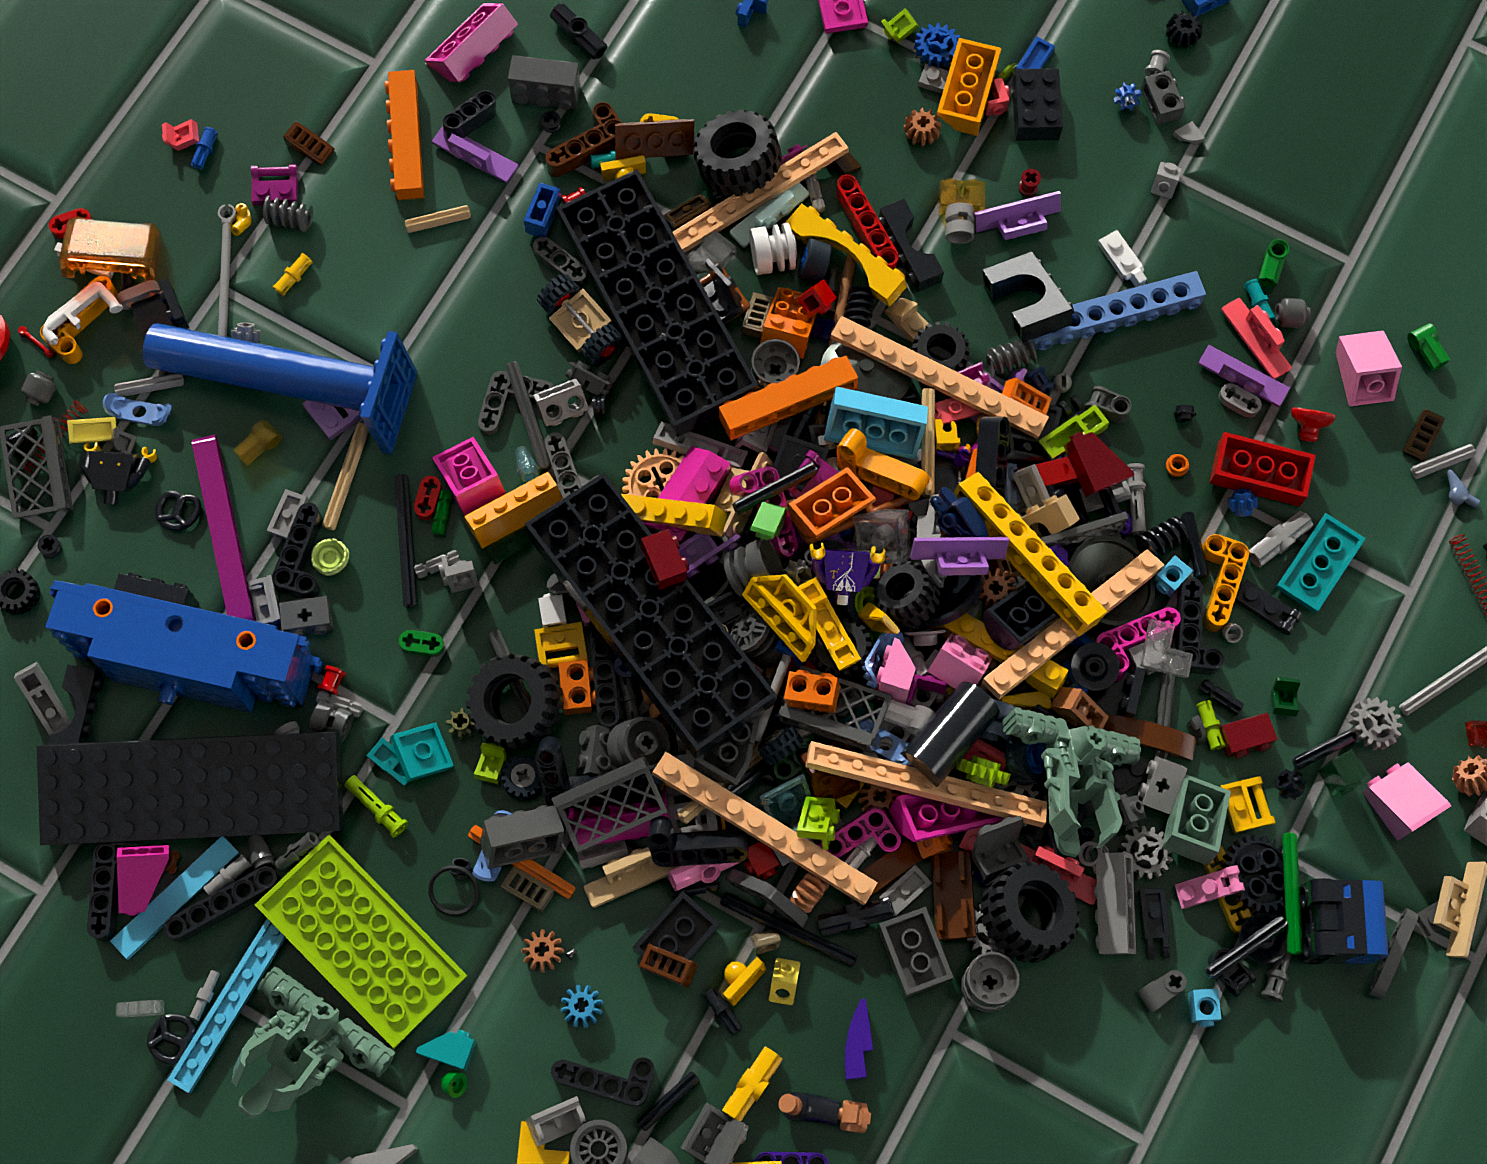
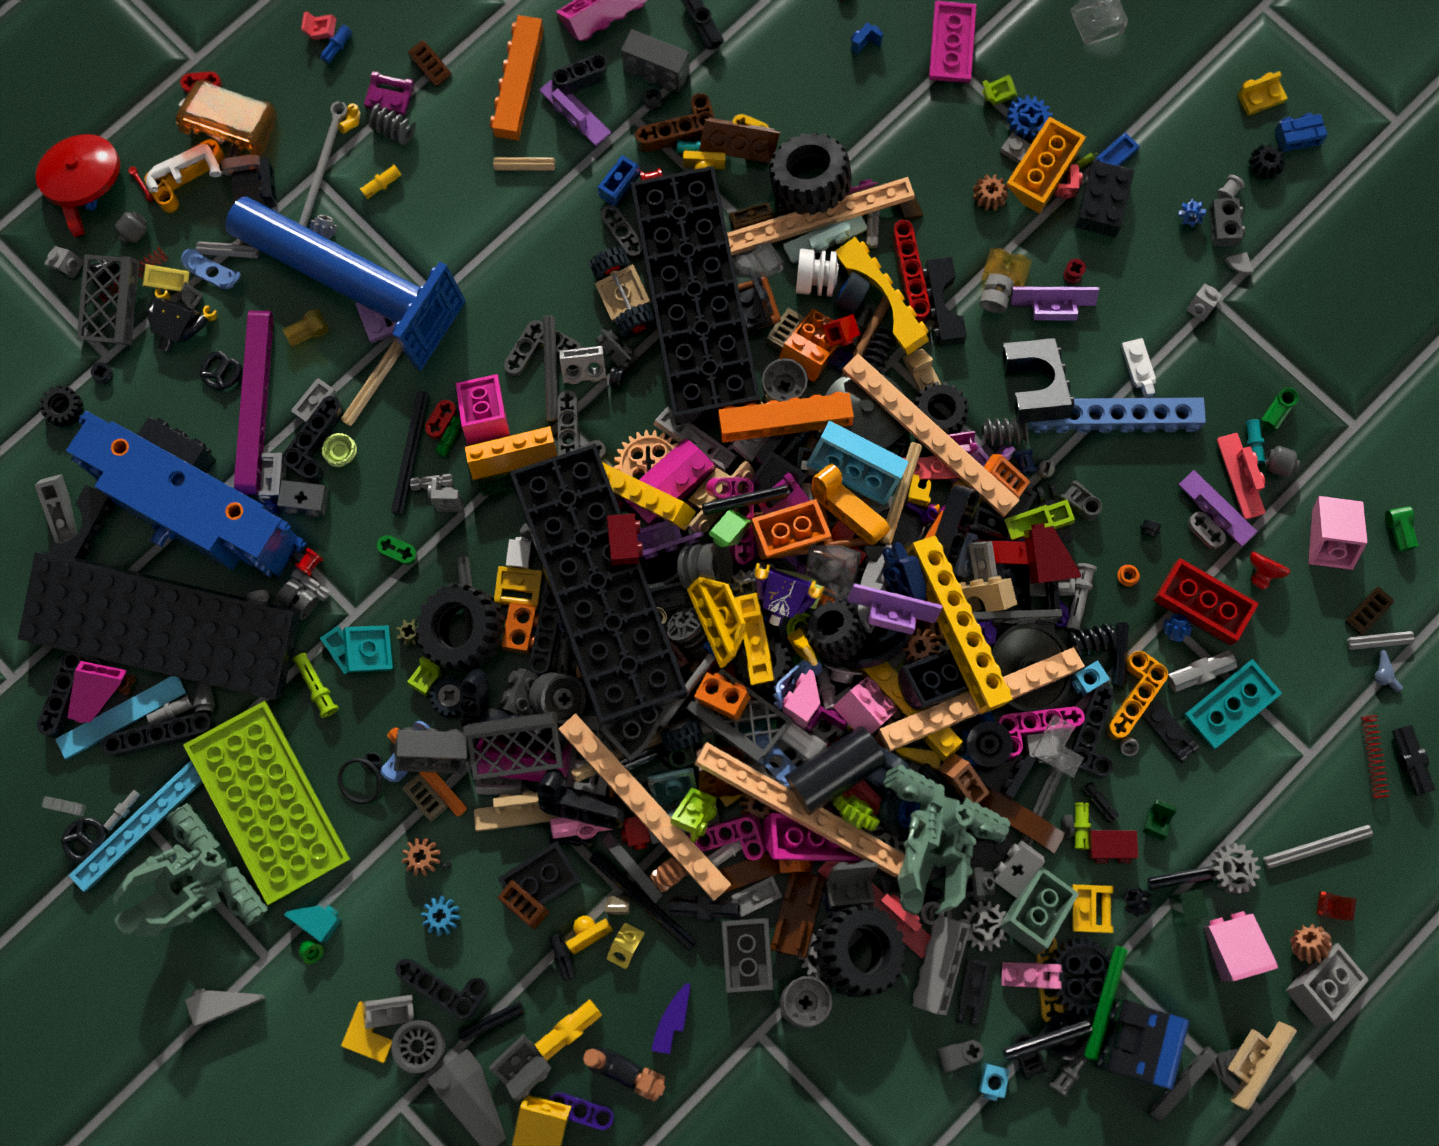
camera: 20 degrees right, 5 degrees up
dark grey pin [274,832,319,872] -> none
clear light blue cone [514,446,540,482] -> none

